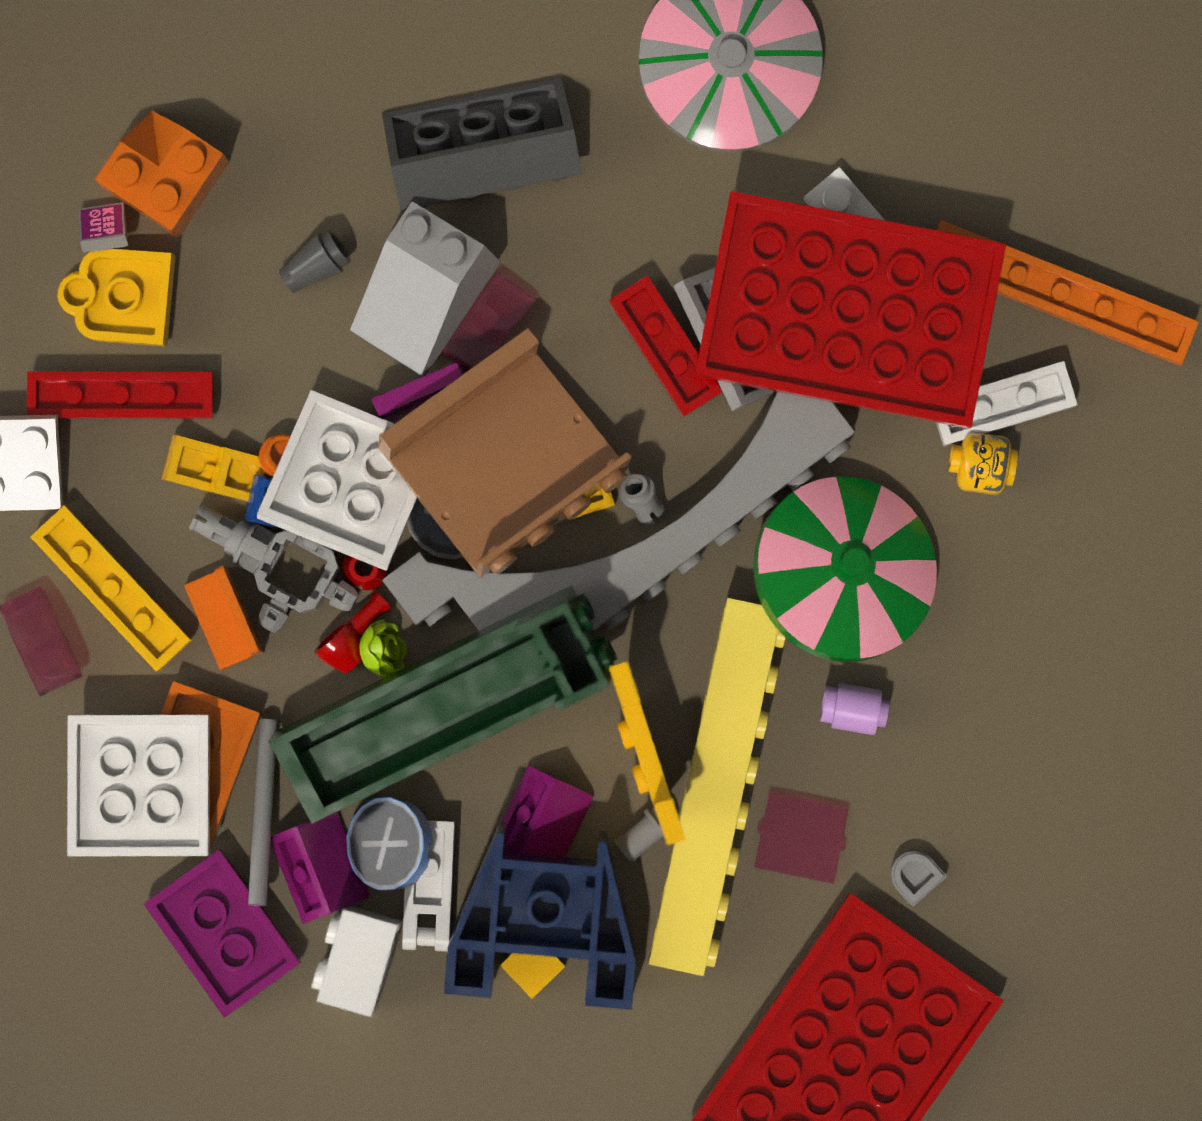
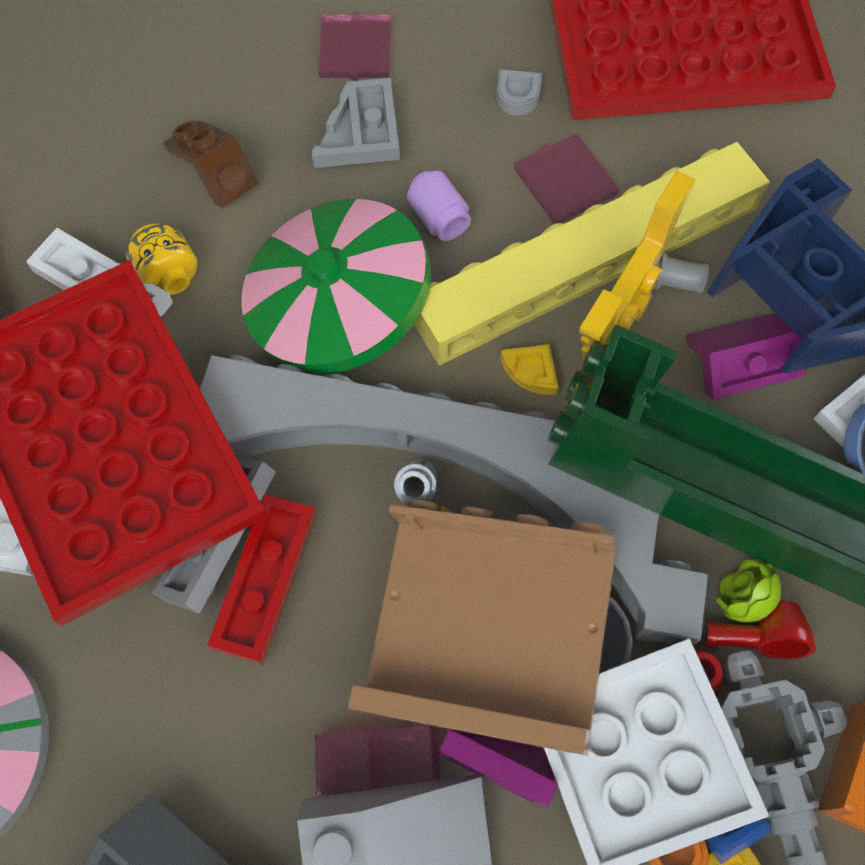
camera: 130 degrees left, 20 degrees down
none -> reddish brown bracket [163,120,259,208]
none -> light grey wing [312,78,400,168]
none -> clear pink piece [319,12,391,81]
none -> yellow tile [500,344,559,395]

